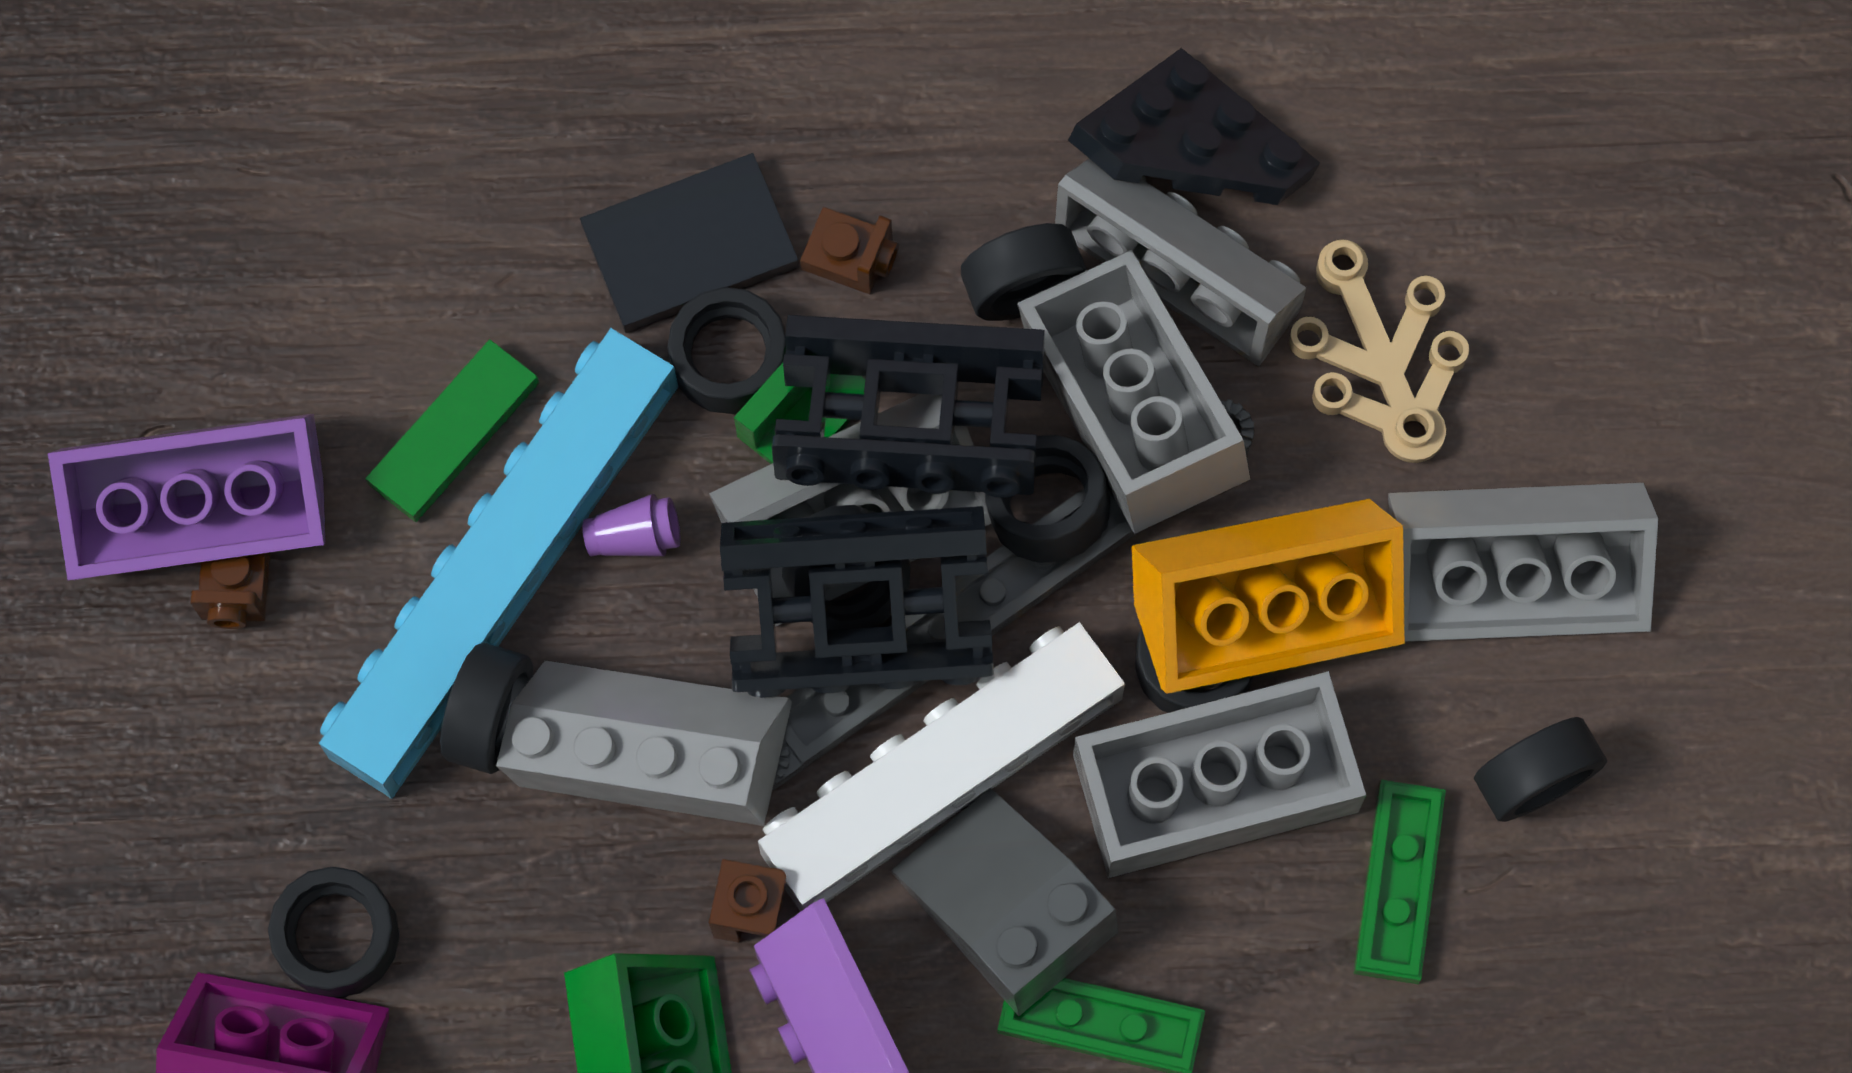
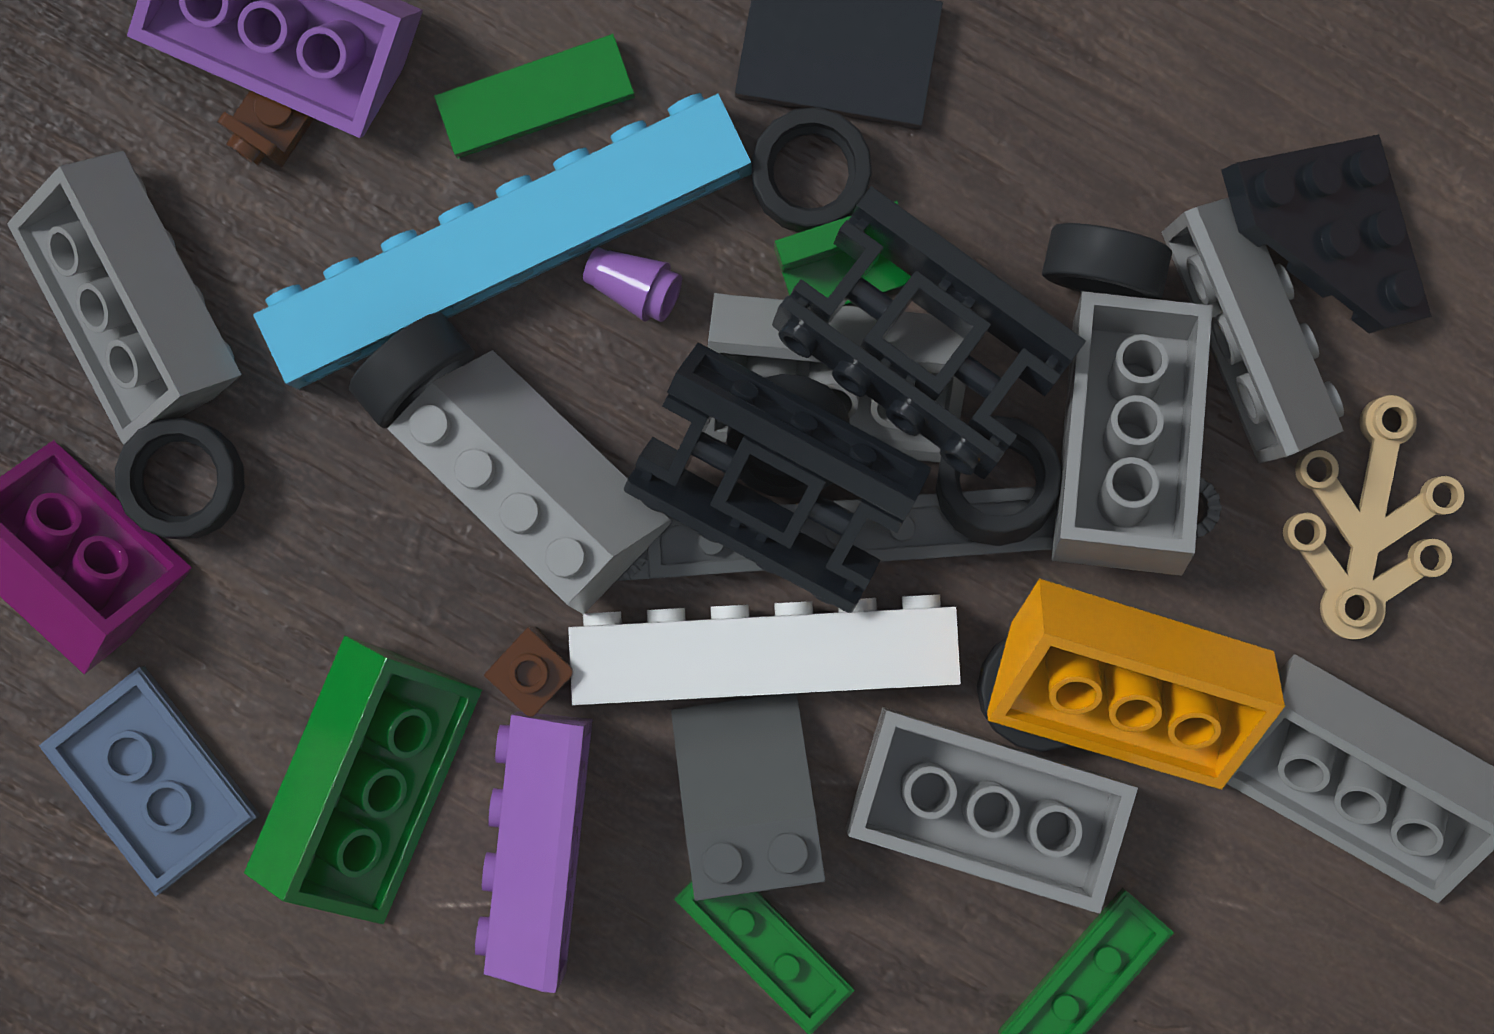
camera: 35 degrees right, 15 degrees up
reddish brown bracket [800,207,899,295] -> none
black tyre [1474,717,1607,822] -> none
none -> light grey slope [7,150,241,445]

